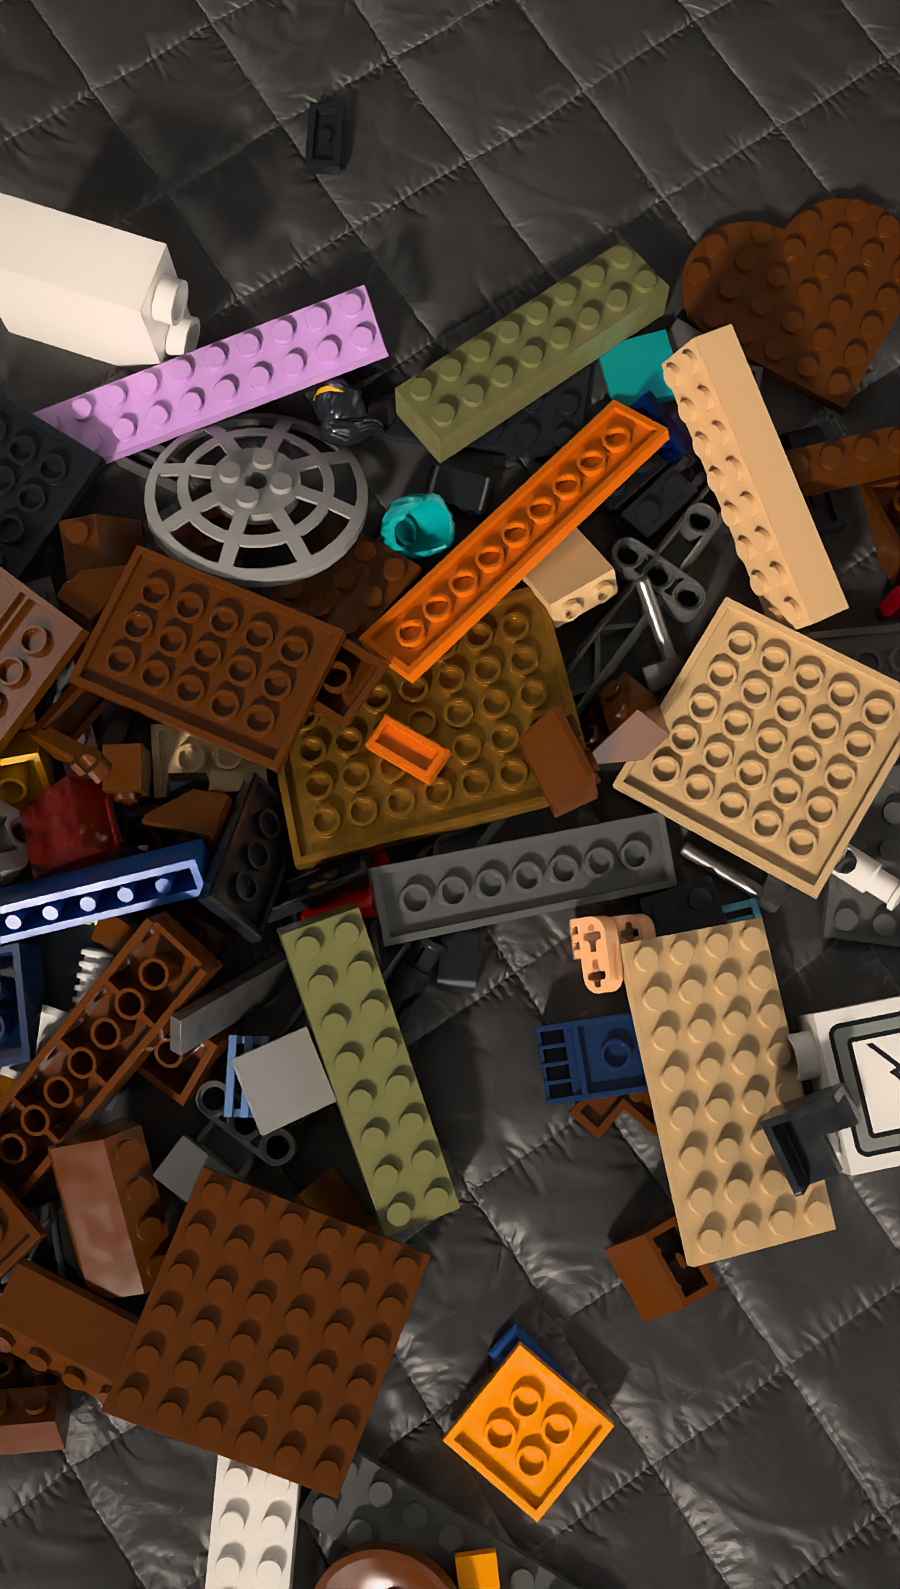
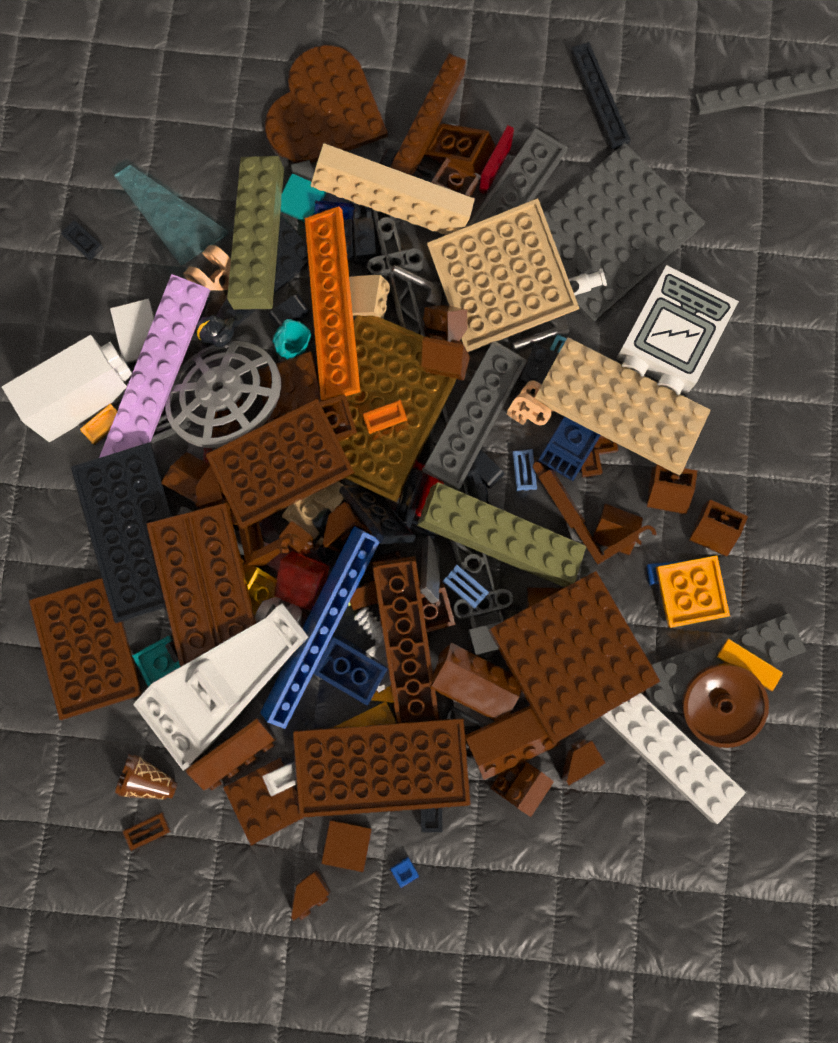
camera: 50 degrees left, 0 degrees up
light grey tile [230,1027,337,1135] -> none
black panel [760,1081,862,1197] -> none
none -> light orange tile [80,403,117,445]
none -> white tile [110,299,154,365]
none -> clear light blue wing [114,165,228,266]
none -> light nougat piece [183,245,231,290]
none -> reddish brown slope [431,158,481,197]
none -> medium blue tile [512,449,537,491]
none -> reddish brown hinge [533,462,657,565]
none -> reddish brown slope [561,739,606,786]
none -> reddish brown slope [593,504,643,555]
none -> reddish brown slope [689,500,748,557]

